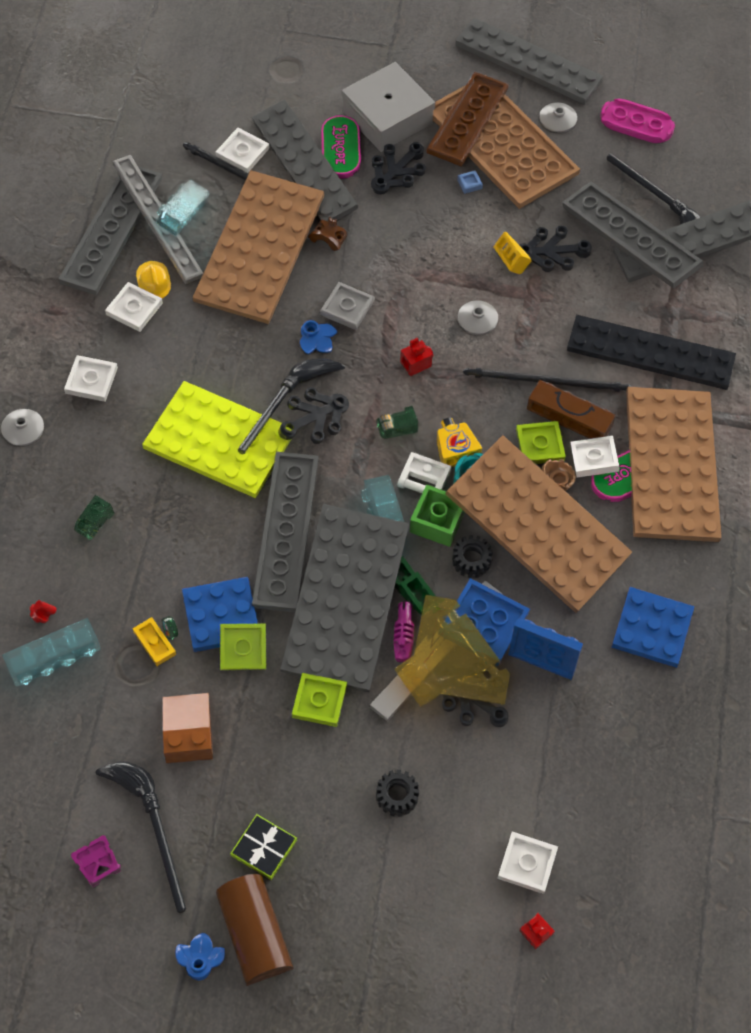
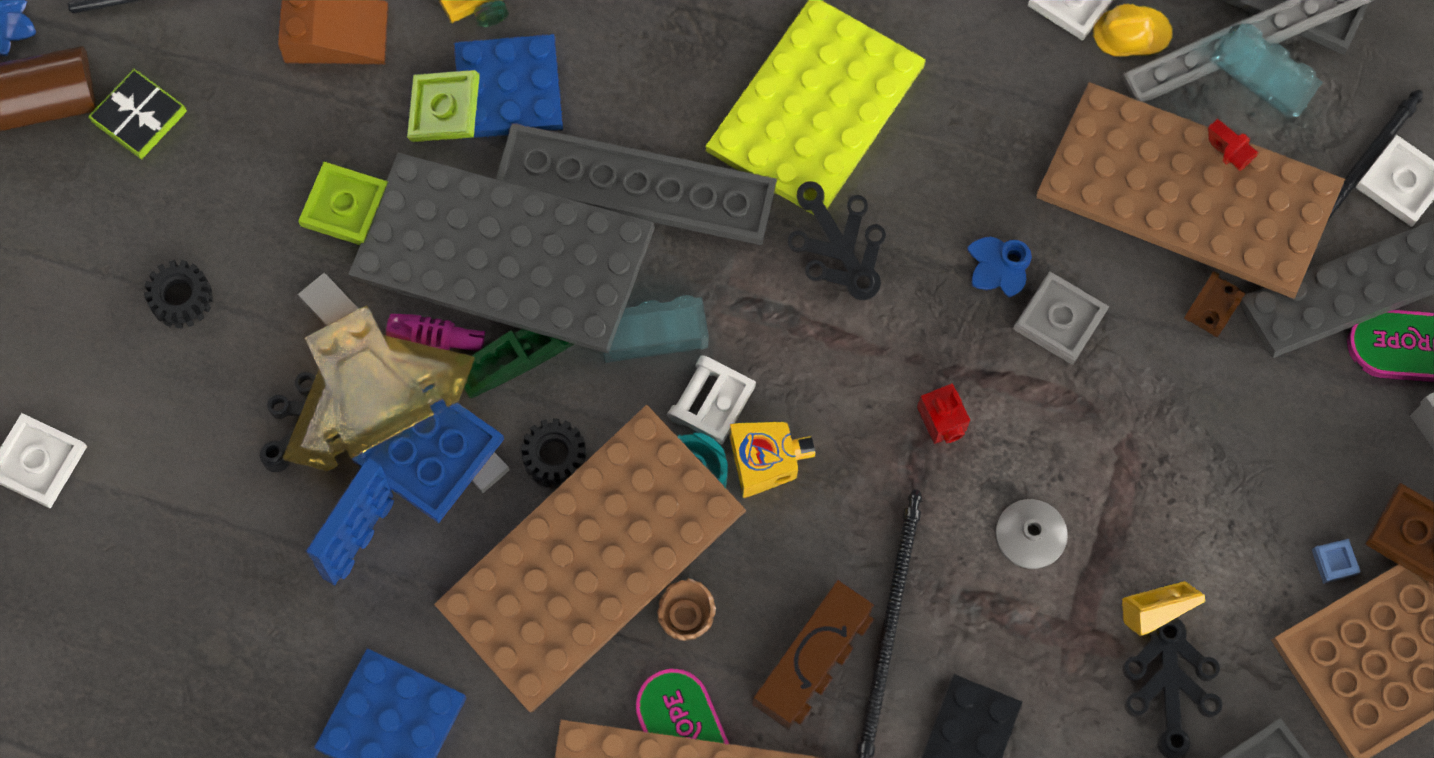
camera: 95 degrees right, 10 degrees up
black piece [238,359,345,455] -> none
black plant [371,142,426,194] -> none
clear green leg [376,406,418,439] -> none
bright green brick [409,484,465,547] -> none
lime plate [516,421,566,464] -> none
white plate [571,436,619,477] -> none
none -> red piece [1207,119,1259,171]

